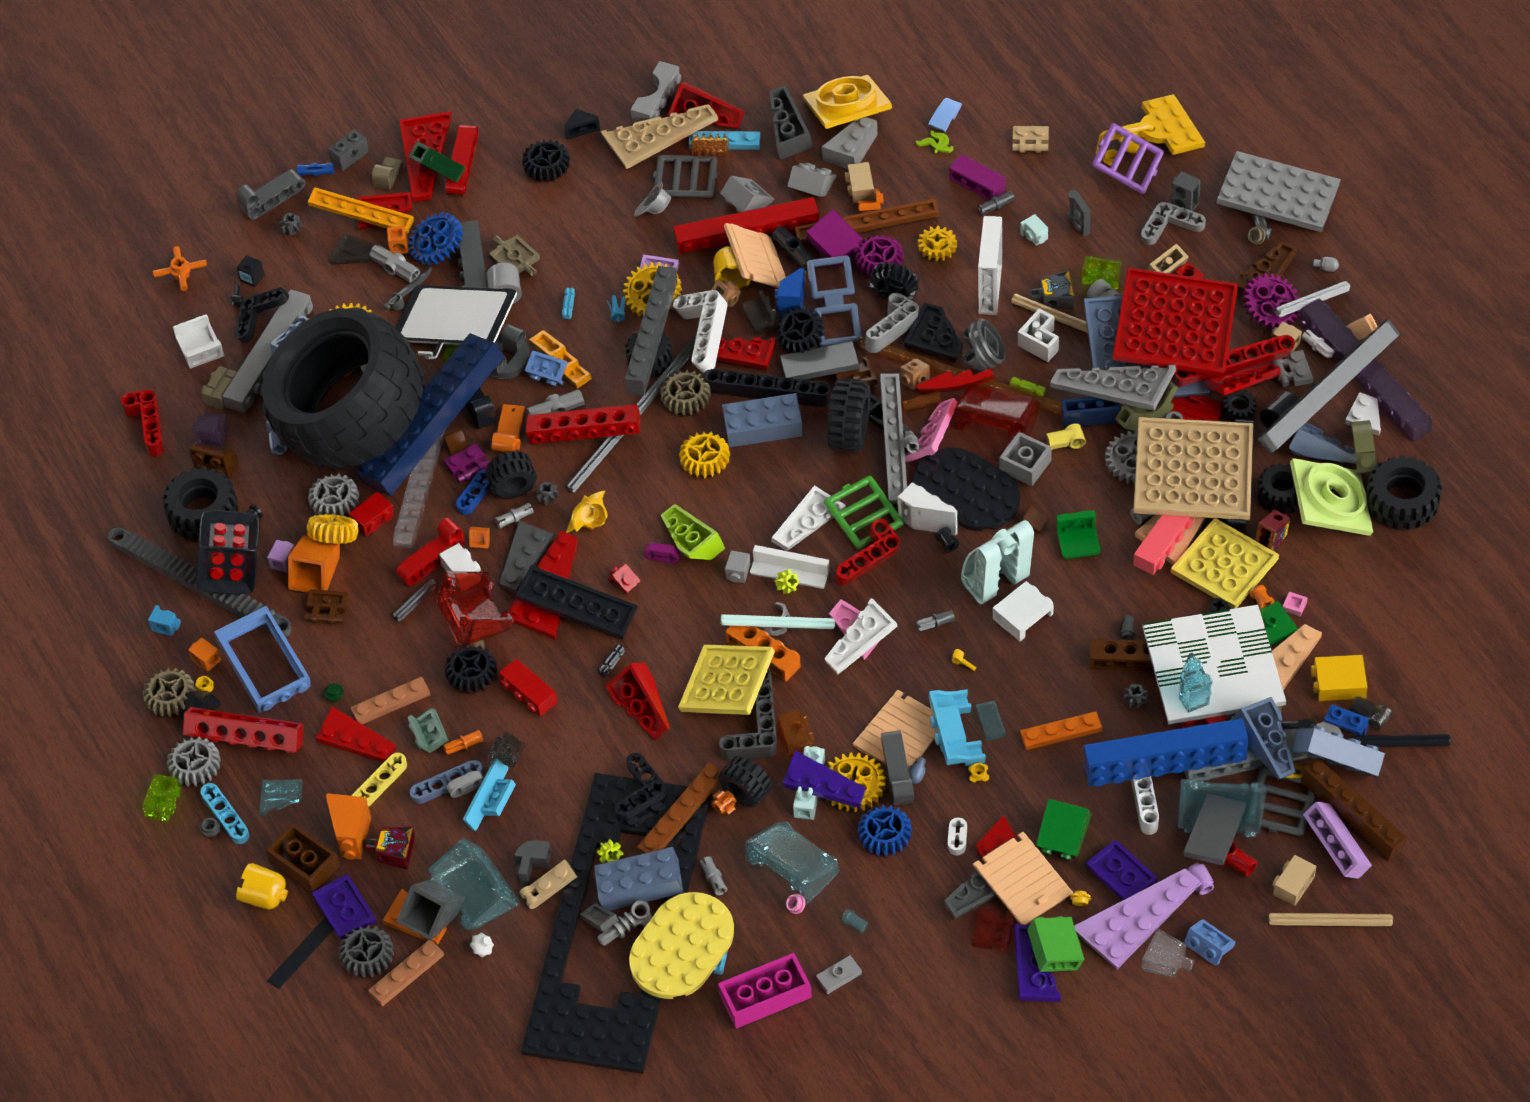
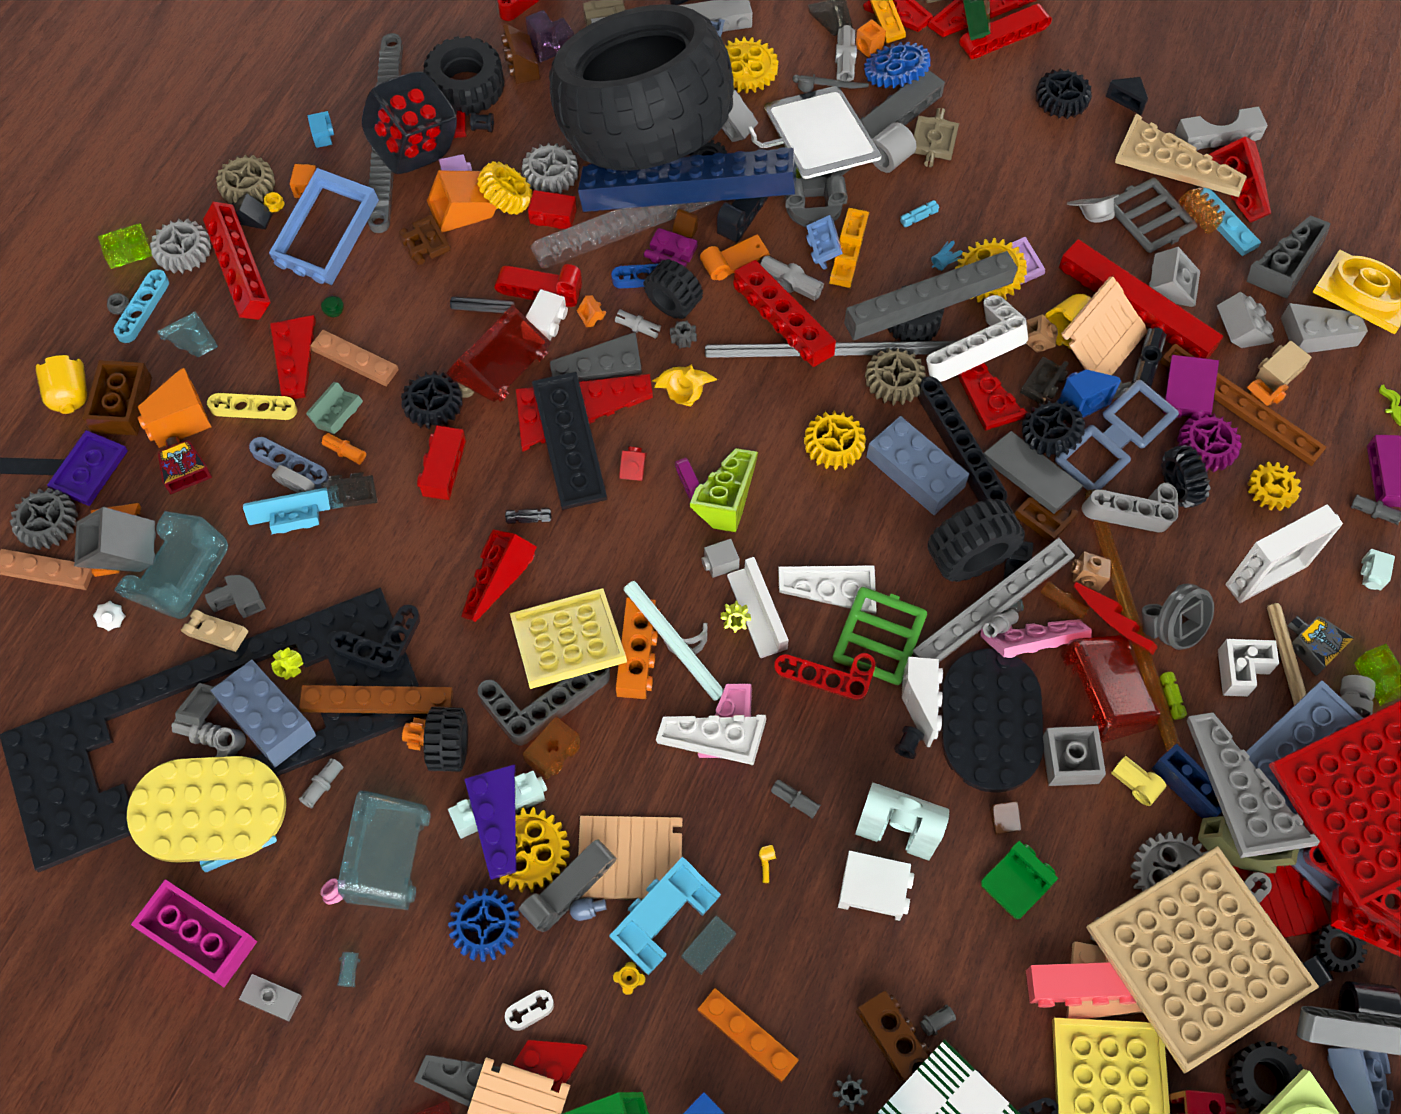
camera: 50 degrees right, 10 degrees up
black plate [904,302,963,362] -> none

